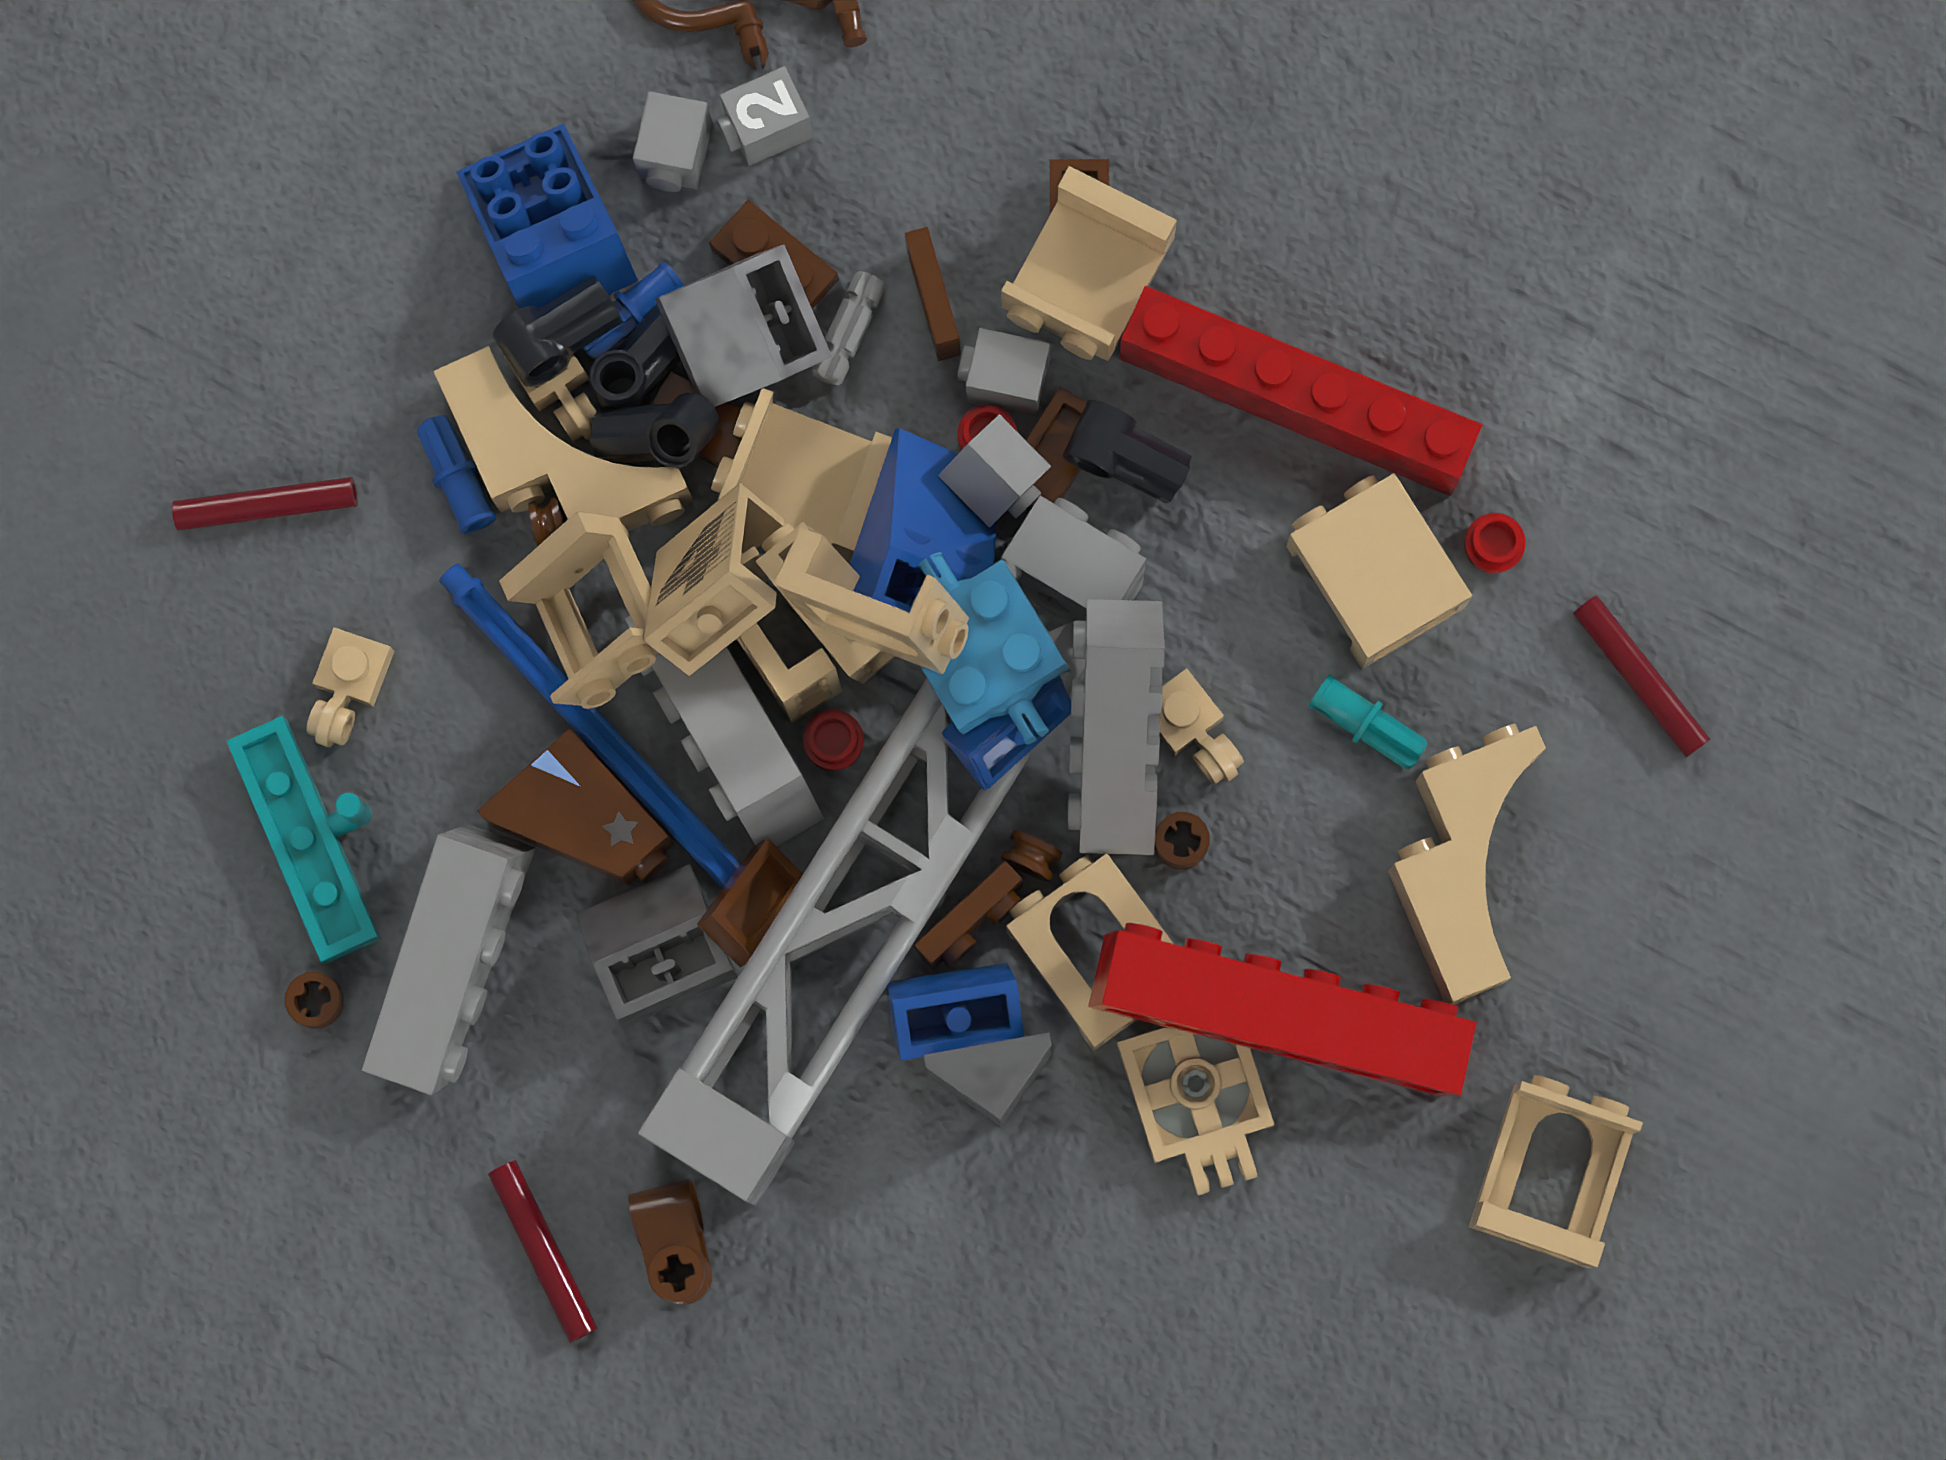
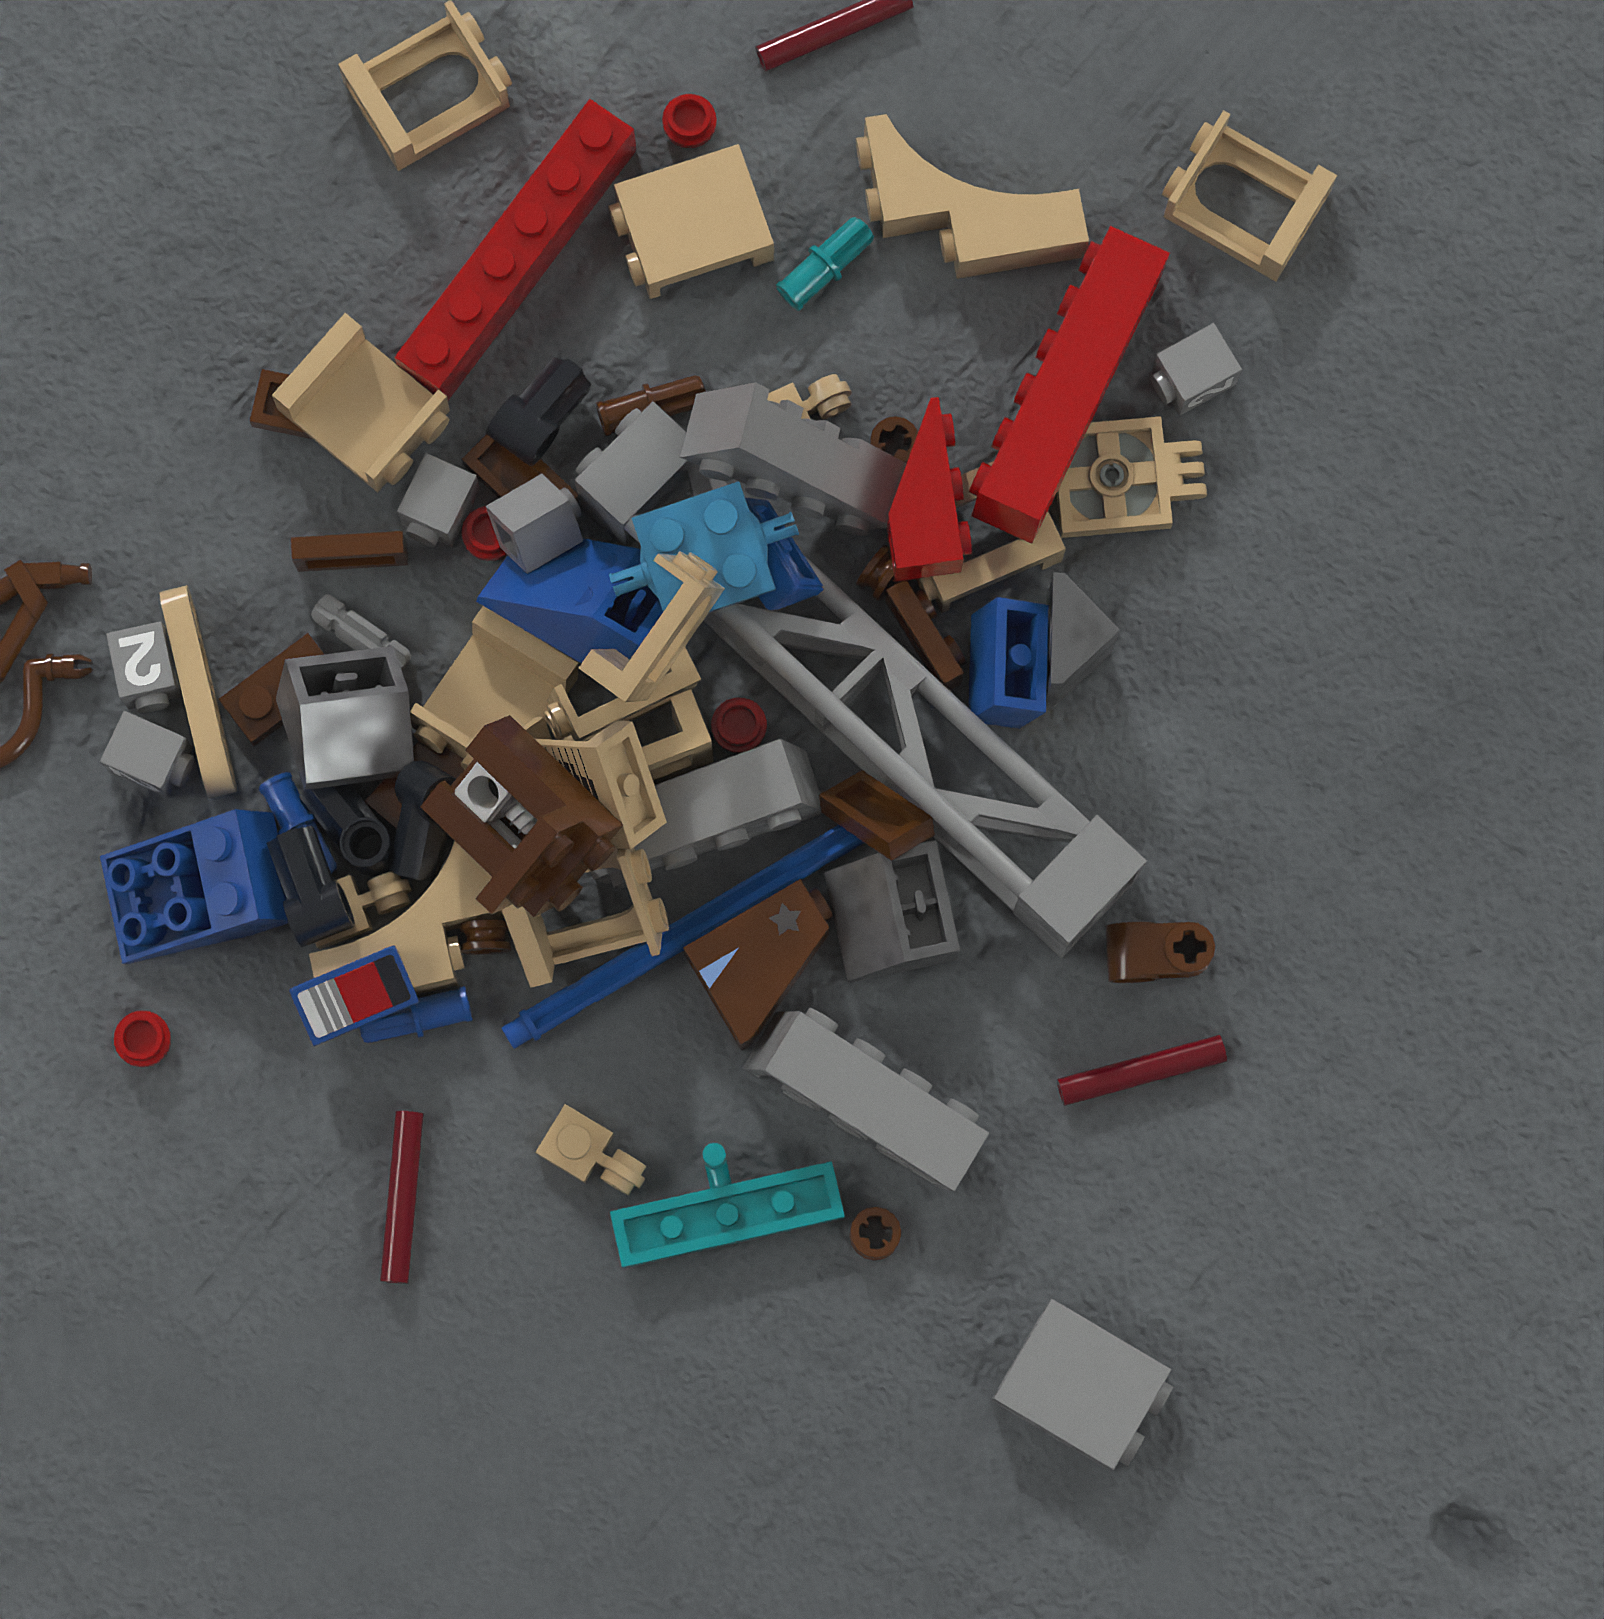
camera: 85 degrees left, 0 degrees up
none -> red plate [114,1010,171,1068]
none -> tan beam [160,585,237,799]
none -> slope [289,945,420,1047]
none -> tan panel [338,0,512,171]
none -> reddish brown brick [421,715,623,917]
none -> reddish brown axle [596,375,706,437]
none -> red slope [887,397,972,581]
none -> light grey brick [991,1299,1173,1471]
none -> light grey brick [1150,323,1242,416]

